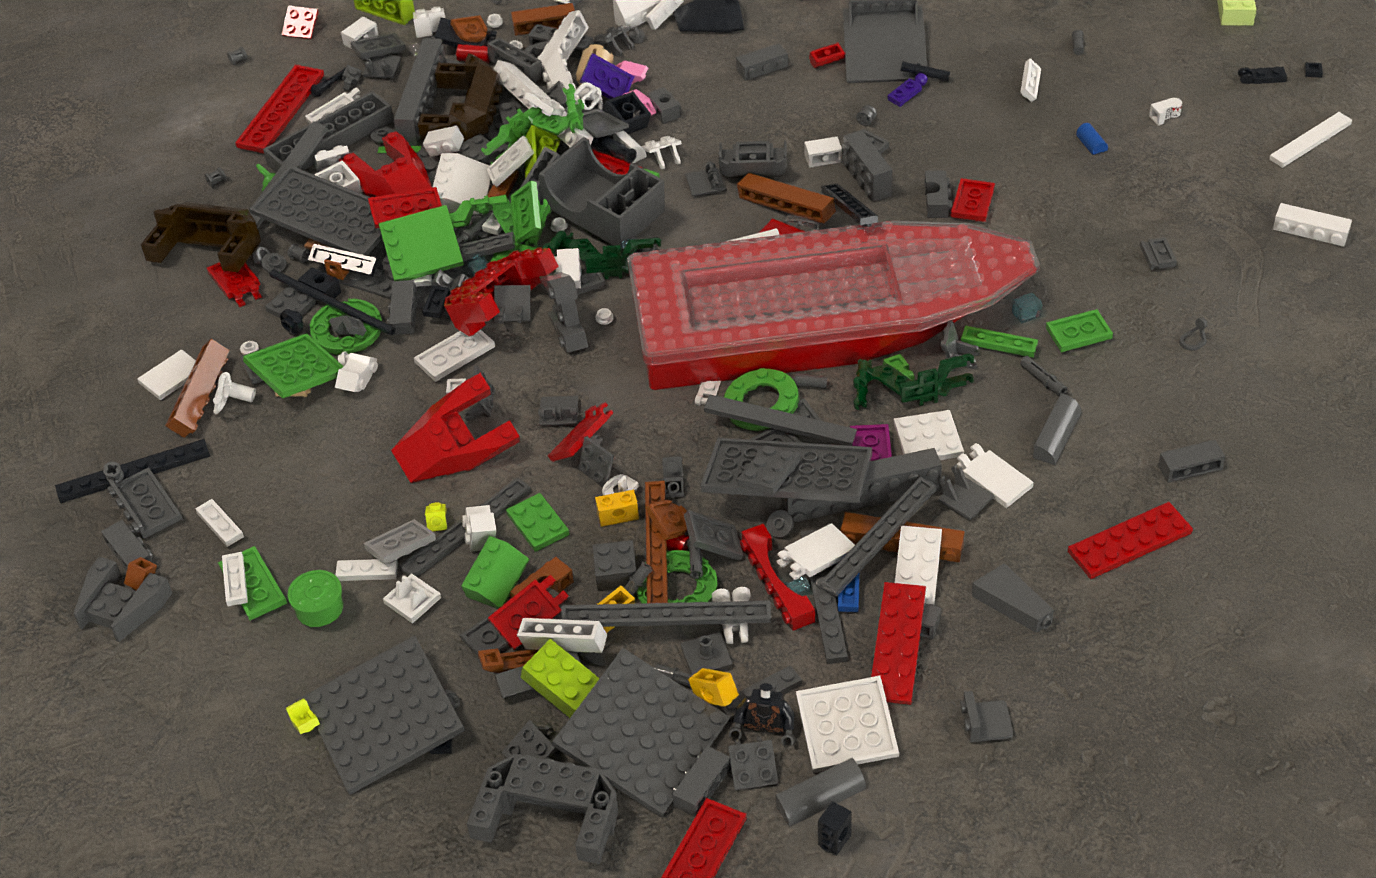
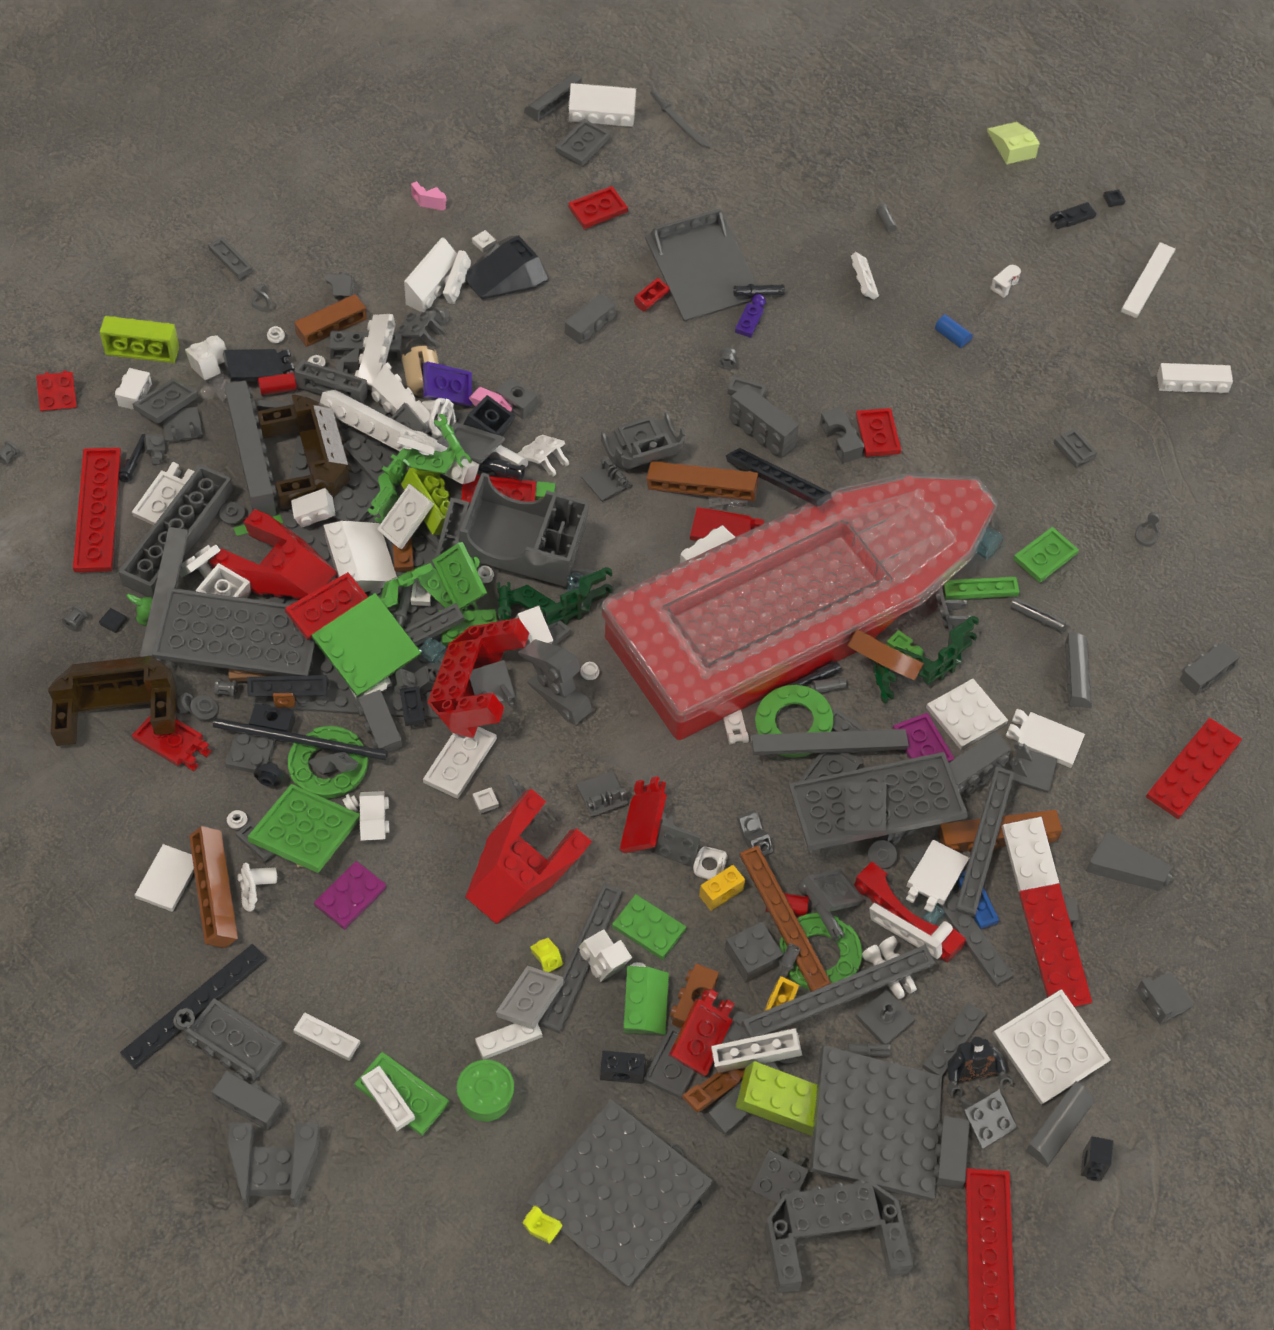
camera: 30 degrees left, 10 degrees up
dark orange brick [124,557,157,591] -> none
white plate [383,574,441,624] -> none
dark orange tile [451,15,487,43] -> none
bright pink slope [615,61,648,84] -> none
dark orange tile [645,500,687,541] -> none
yellow brick [688,668,739,706] -> none
white brick [804,137,842,168] -> none
none -> black tile [99,608,127,633]
none -> magenta plate [314,861,386,930]
none -> black brick [600,1050,645,1084]
none -> black pin [786,660,841,686]
none -> dark orange slope [847,629,924,680]
none -> white piece [869,903,953,959]

